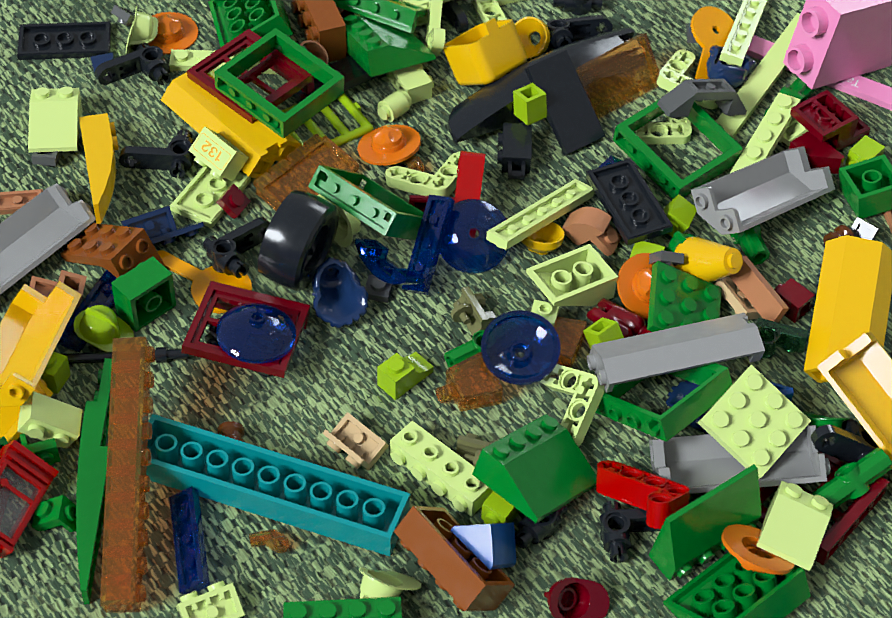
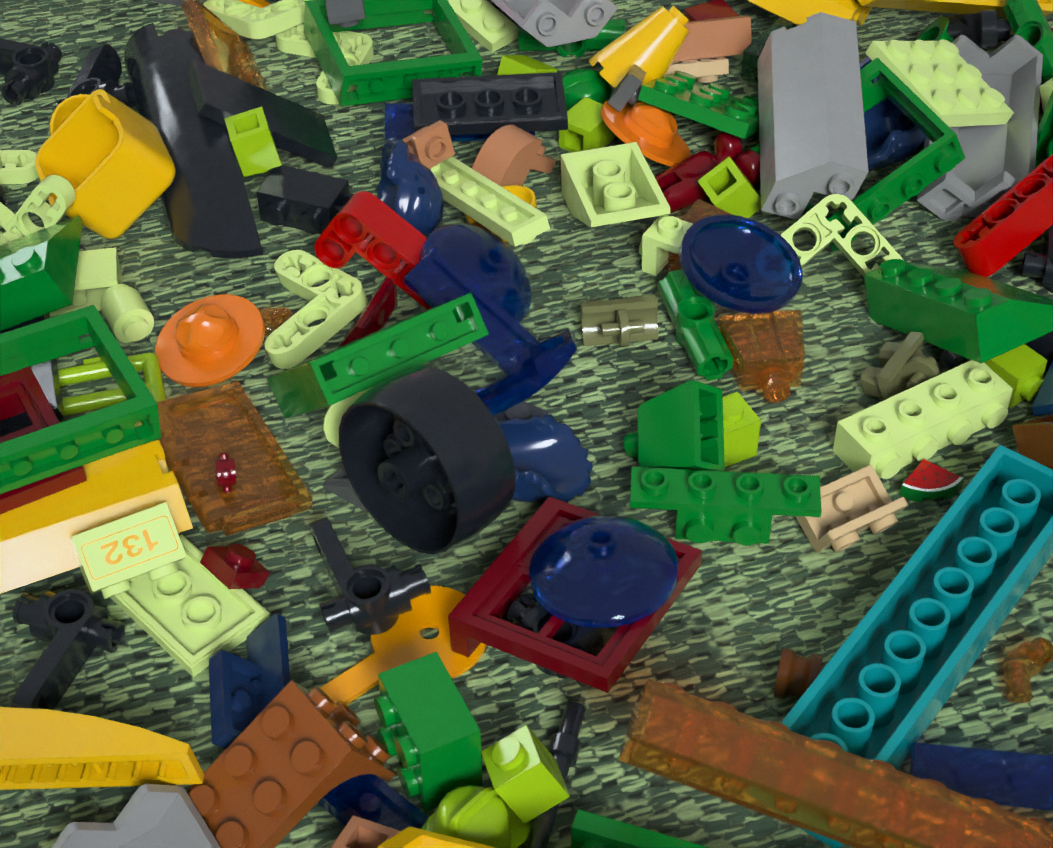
camera: 70 degrees left, 5 degrees down
none -> dark red piece [215,452,236,493]
none -> dark blue piece [377,137,444,237]
none -> nougat bracket [402,120,455,169]
none -> lime brick [481,724,570,824]
none -> green torso [624,380,725,471]
none -> green bracket [630,467,822,546]
none -> tile [899,459,964,502]

